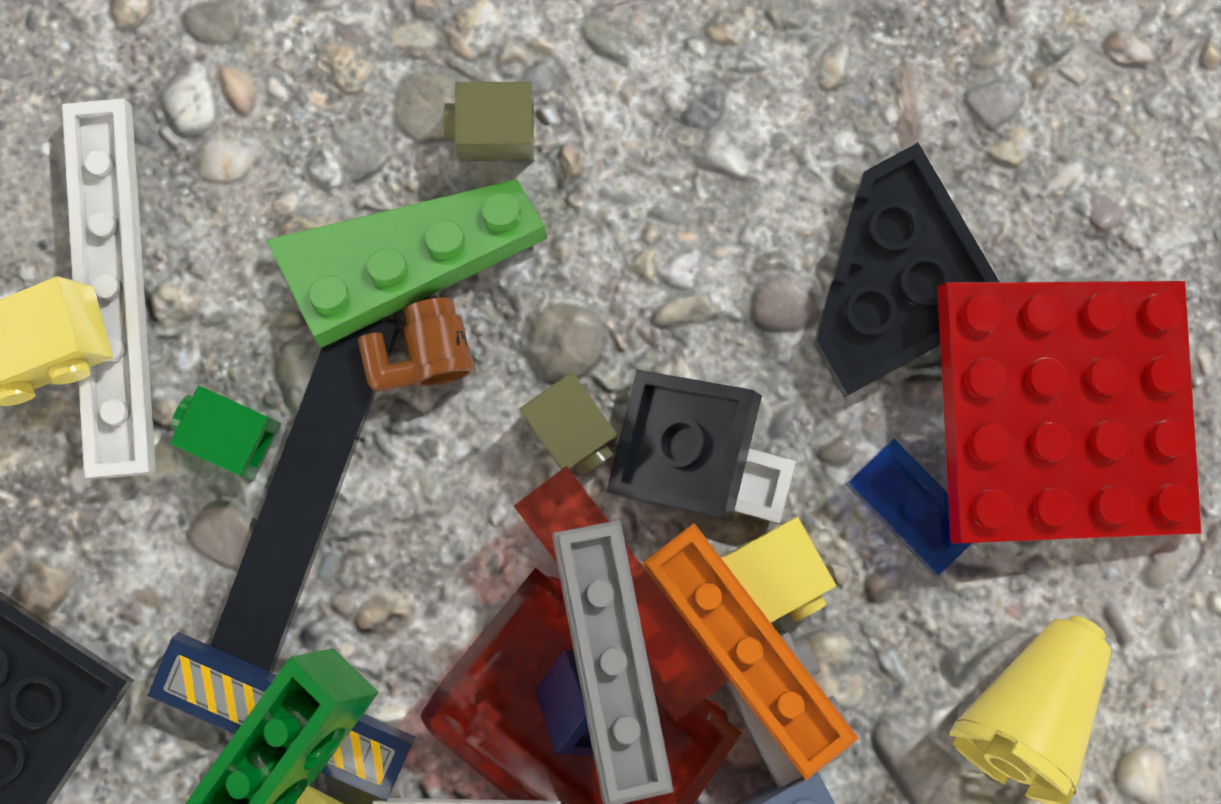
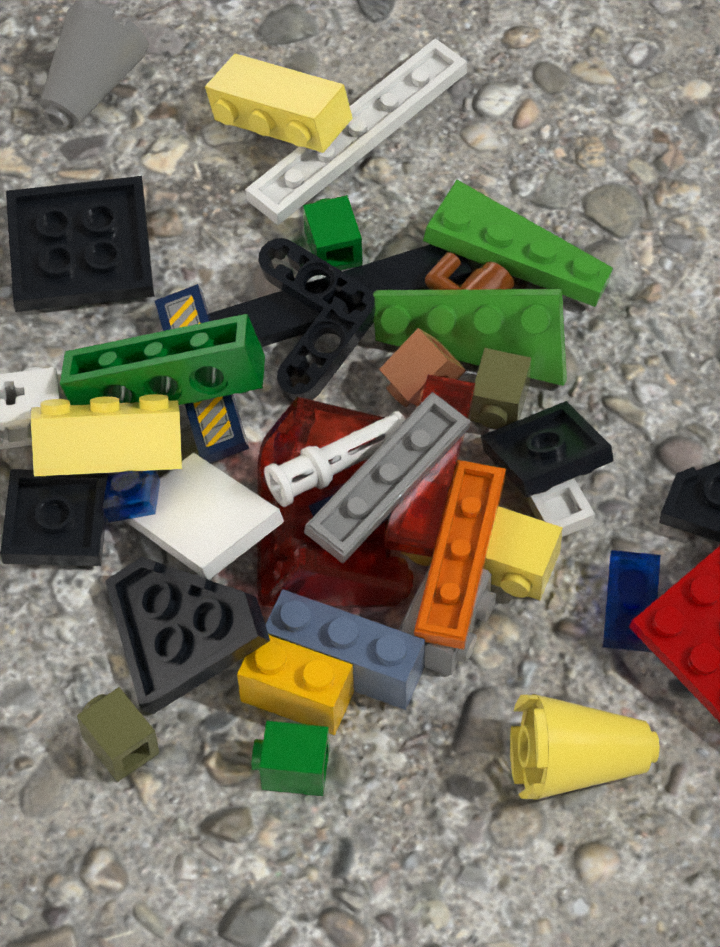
camera: 55 degrees right, 25 degrees down
olive brick [444,82,534,161] -> none
none -> black beam [258,238,376,404]
none -> white pin [264,411,406,507]
none -> bright green wing [373,289,567,386]
none -> nougat brick [379,328,466,407]

